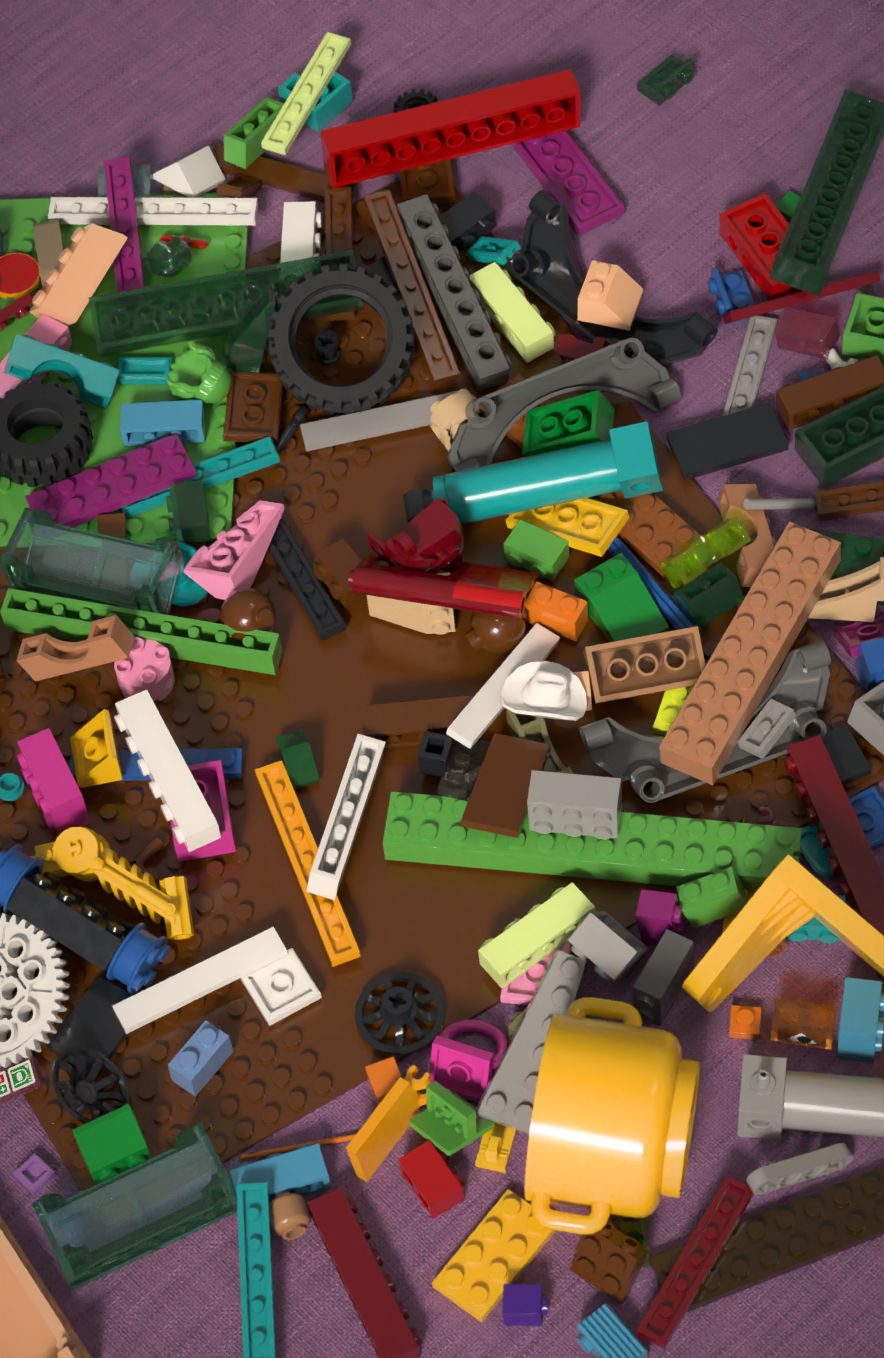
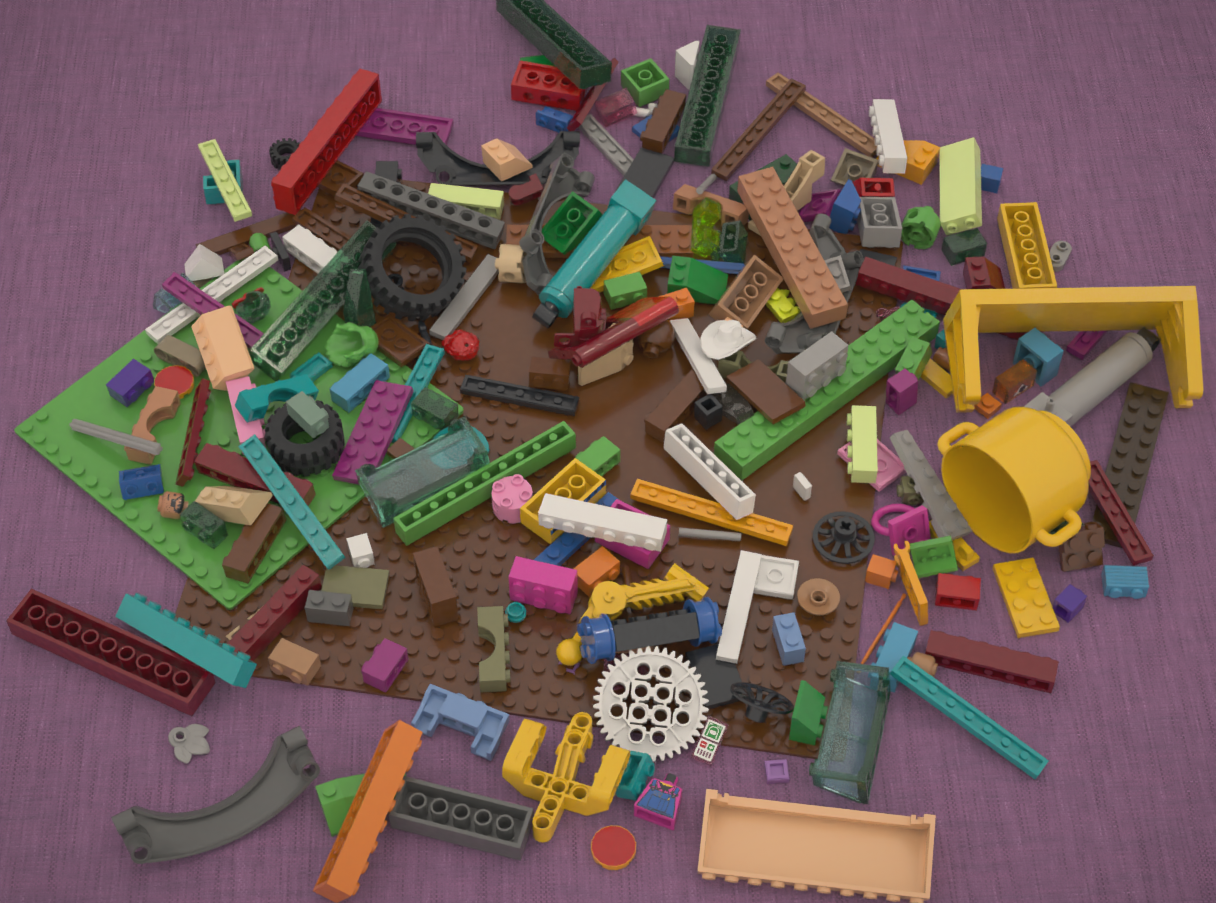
camera: 55 degrees left, 5 degrees down
nougat arch [17,615,134,681] -> none
yellow slope [70,709,123,788] -> none
bright pink wedge [183,500,285,600] -> none
reddish brown brick [219,588,276,644] -> none
bright green brick [224,97,284,169] -> none
dark green slope [276,729,320,789] -> none
teal tile [466,237,521,265] -> none
light grey brick [568,911,650,980] -> none
dark grey brick [633,929,694,1026] -> none
clear green bracket [637,55,695,106] -> none
light grey beam [746,1143,854,1195] -> none
none -> bright green brick [249,233,271,253]
none -> black plate [270,232,291,272]
none -> sand green brick [286,391,329,438]
none -> red hair [441,329,480,361]
none -> yellow brick [520,458,606,544]
none -> bright green brick [574,436,621,477]
none -> orange brick [574,546,620,597]
none -> light grey bar [679,528,741,541]
none -> white tile [793,472,812,501]
none -> medium nougat dish [797,578,840,615]

